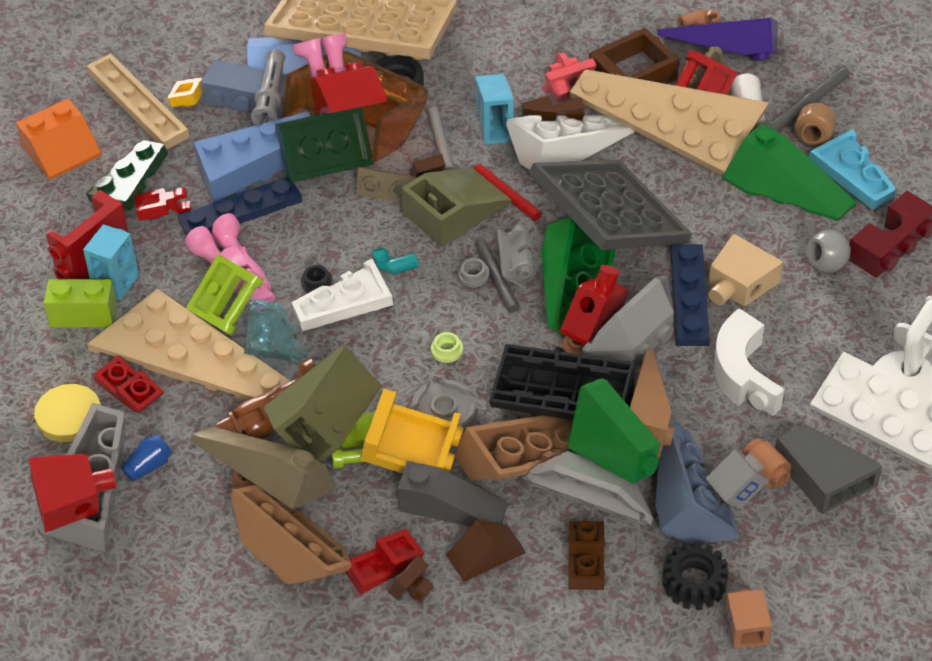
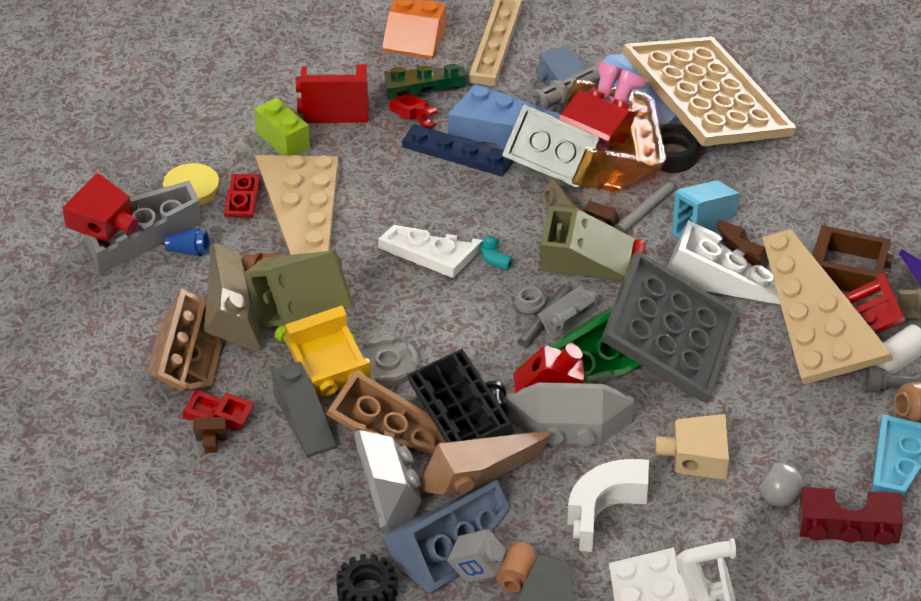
camera: 50 degrees right, 5 degrees down
medium azure brick [83,224,139,300] -> none
yellow plate [167,78,202,107] -> none
bright pink piece [185,213,275,310] -> none
lime plate [186,254,264,335] -> none
clear light blue wing [244,299,308,363] -> none
black plate [301,265,333,293] -> none
yellowish green plate [431,332,463,363] -> none
reddish brown slope [447,519,525,582] -> none
coral hips [541,53,596,102] -> none
green slope [567,378,661,484] -> none
reddish brown slope [568,521,605,590] -> none
dark blue plate [671,244,710,346] -> none
green wedge [722,123,857,221] -> none

